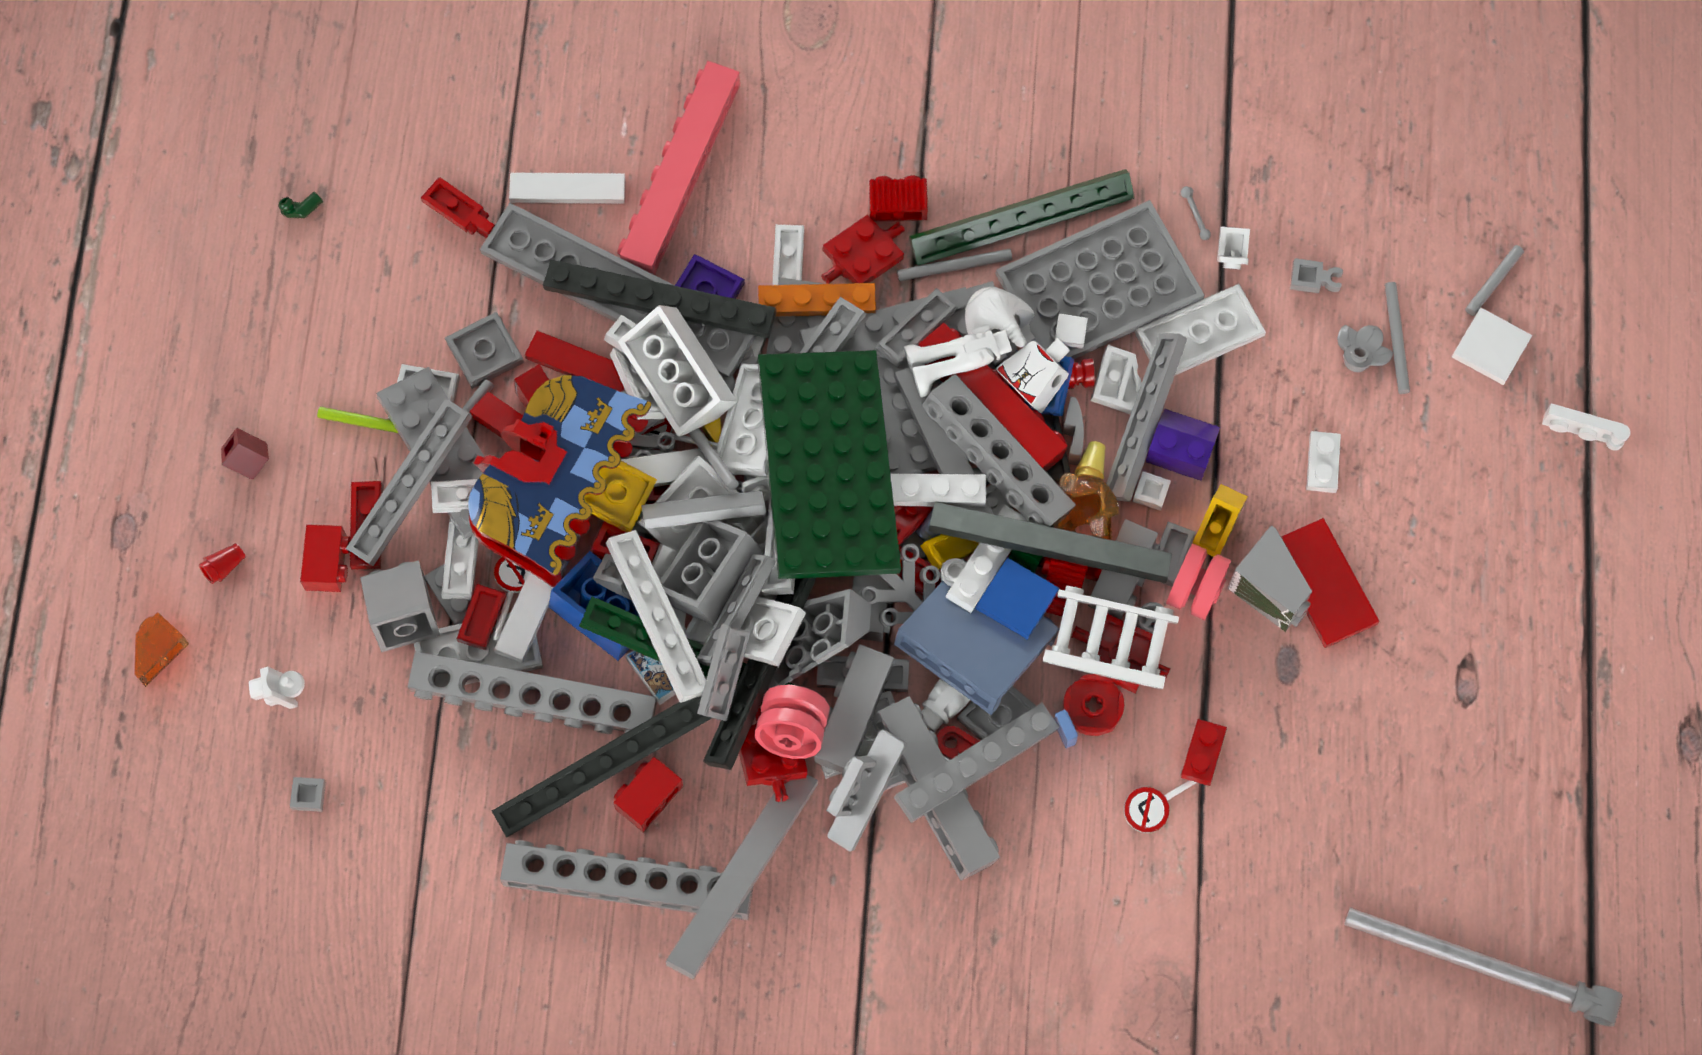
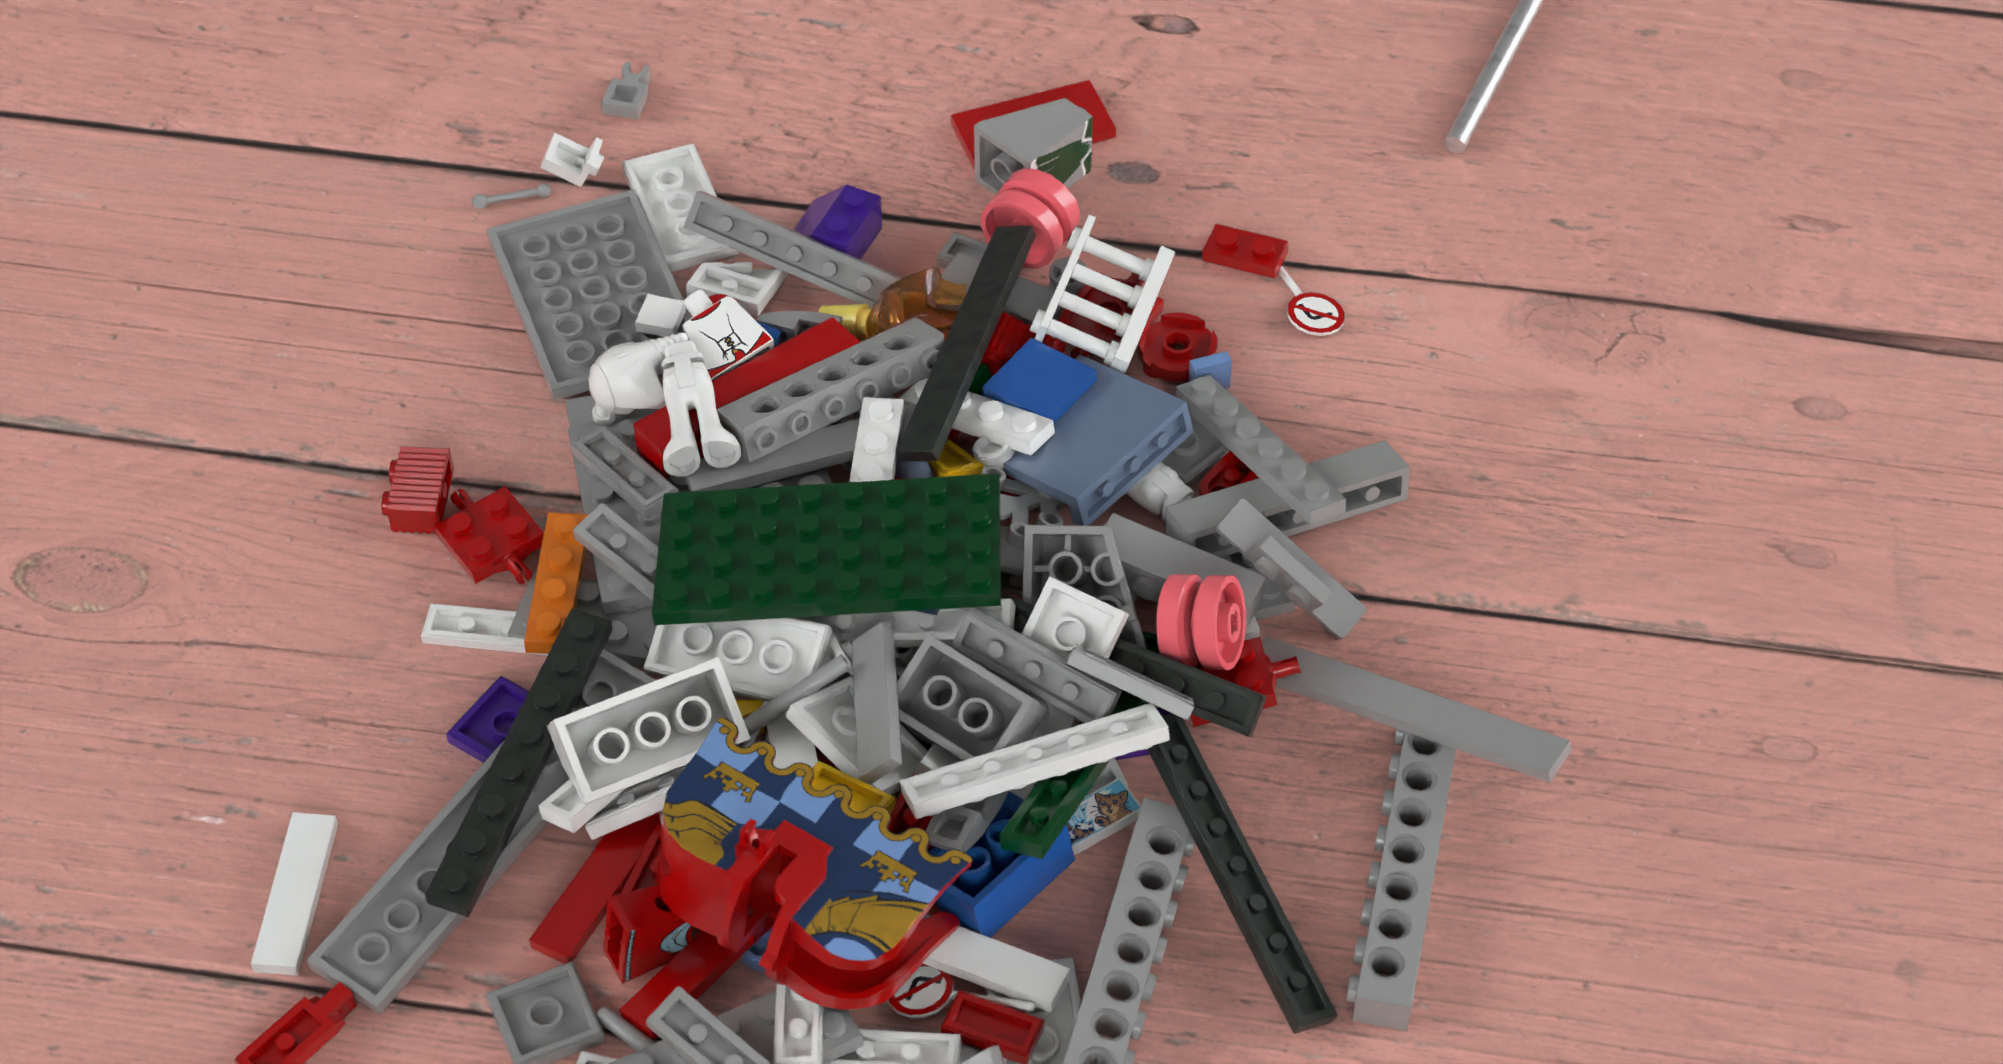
camera: 85 degrees left, 20 degrees down
red brick [613,757,684,833] -> none
coral brick [618,61,740,275] -> none
light grey bar [897,249,1012,281] -> none
plate [909,169,1135,266] -> none
white plate [1133,471,1171,511] -> none
yellow slope [1193,484,1248,557] -> none
white plate [1306,431,1341,493] -> none
light grey plate [1337,325,1393,372] -> none
light grey bar [1385,282,1410,394] -> none

